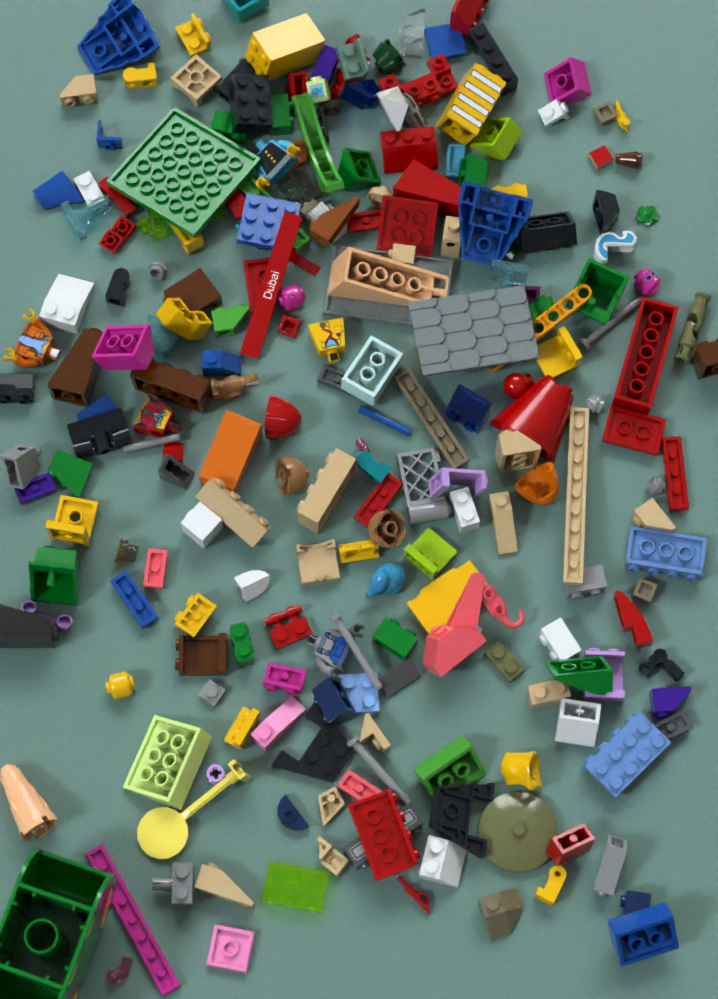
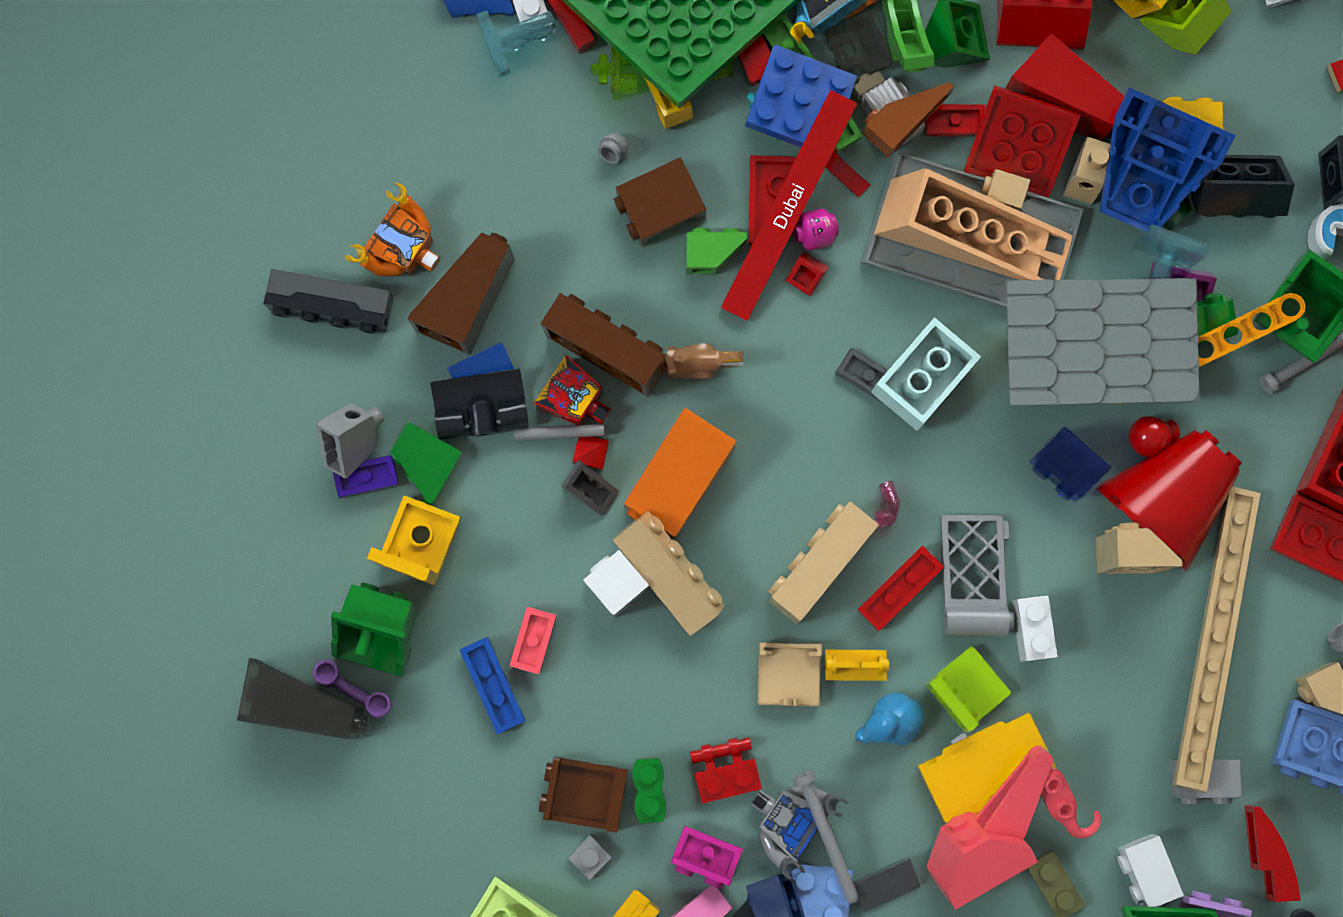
camera: 10 degrees right, 10 degrees up
white slope [39,274,94,334] -> none
dark pink slope [92,325,154,370] -> none
red slope [99,215,137,254] -> none
black leg [105,268,131,307] -> none
yellow head [105,671,135,699] -> none
clear smoke piece [114,538,139,564] -> none
clear light blue slope [147,314,180,358] -> none
yellow brick [156,298,213,340] -> none
yellow bracket [174,593,217,638] -> none
blue slope [202,350,241,376] -> none
white brick [234,570,270,602] -> none
red hair [265,395,302,439] -> none
medium nougat cylinder [275,457,309,496] -> none
yellow torso [308,317,345,364] -> none
teal leg [353,451,392,483] -> none
blue bar [358,405,412,437] -> none
tan plate [368,186,393,208] -> none
medium nougat cylinder [368,510,406,548] -> none
green brick [372,617,418,661] -> none
dark tan plate [393,368,470,468] -> none
lavender panel [429,467,488,500] -> none
medium azure tile [445,144,466,180] -> none
green brick [457,154,489,188] -> none
tan slope [488,491,518,555] -> none
orange hair [515,462,559,506] -> none
yellow bracket [536,326,583,378] -> none
light grey plate [586,395,605,414] -> none
dark tan plate [632,578,658,604] -> none

